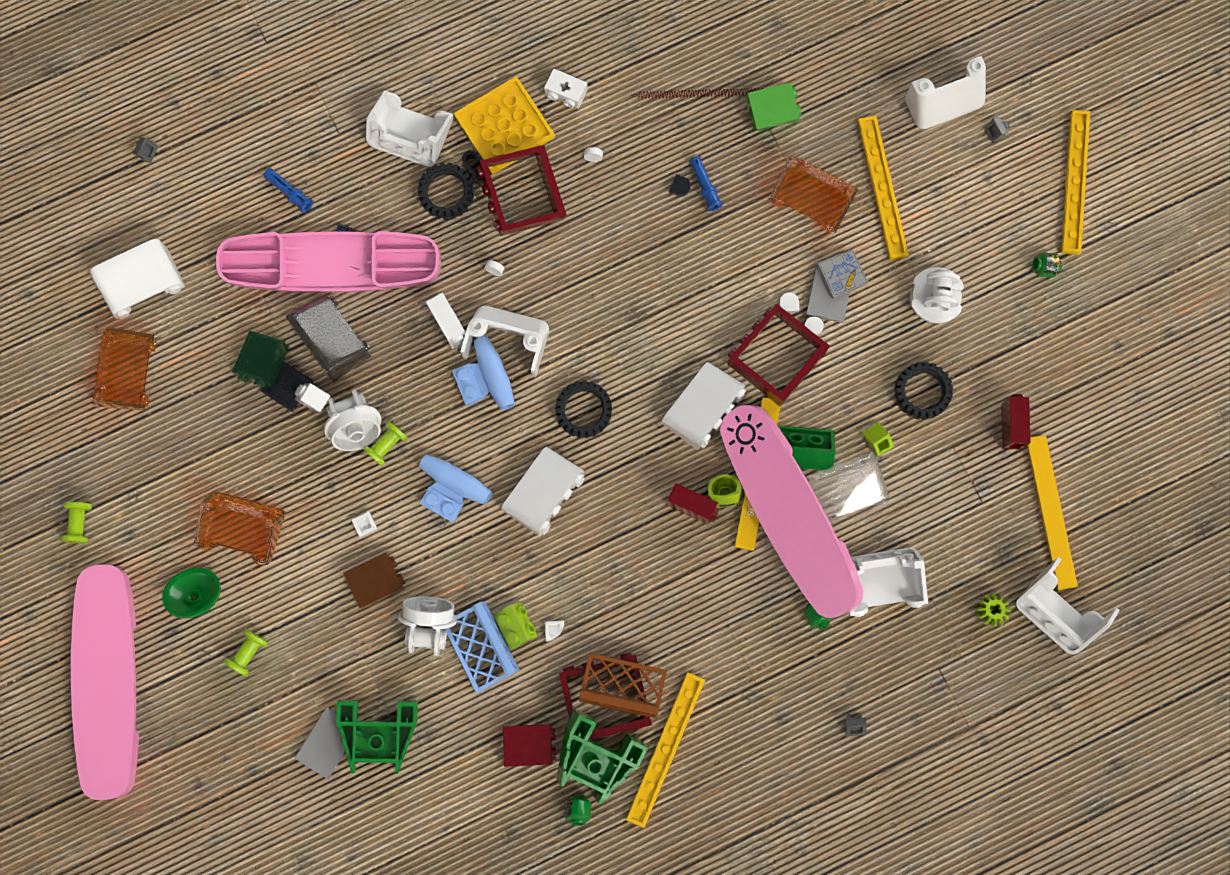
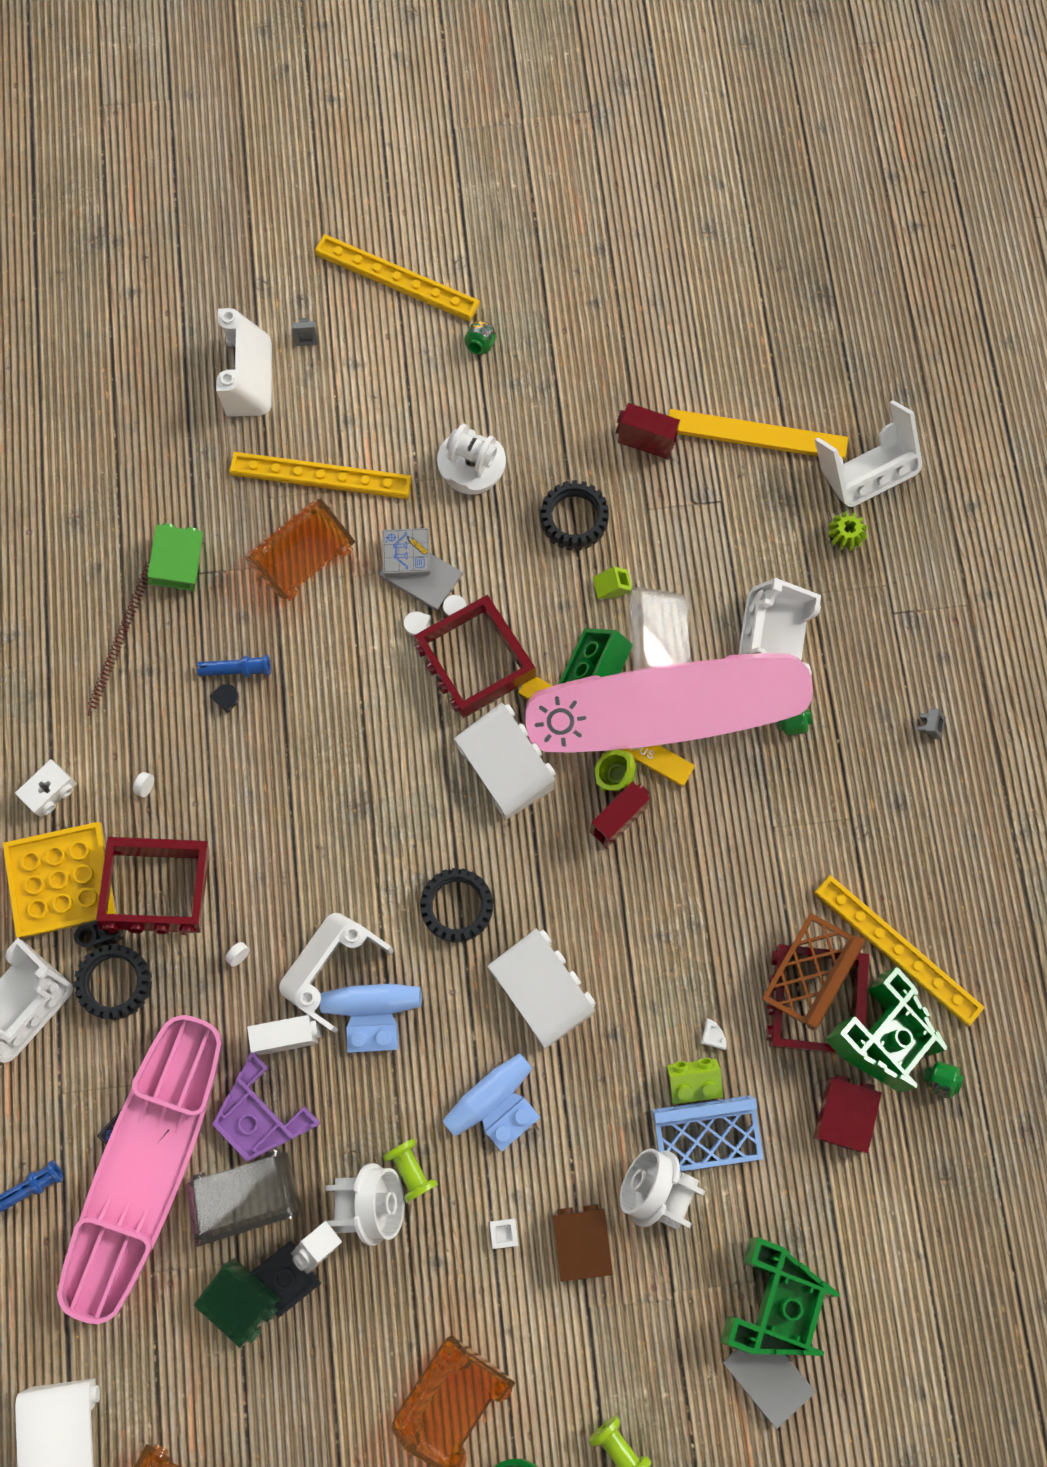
camera: 75 degrees left, 5 degrees down
none -> medium lavender wing [212,1053,321,1162]

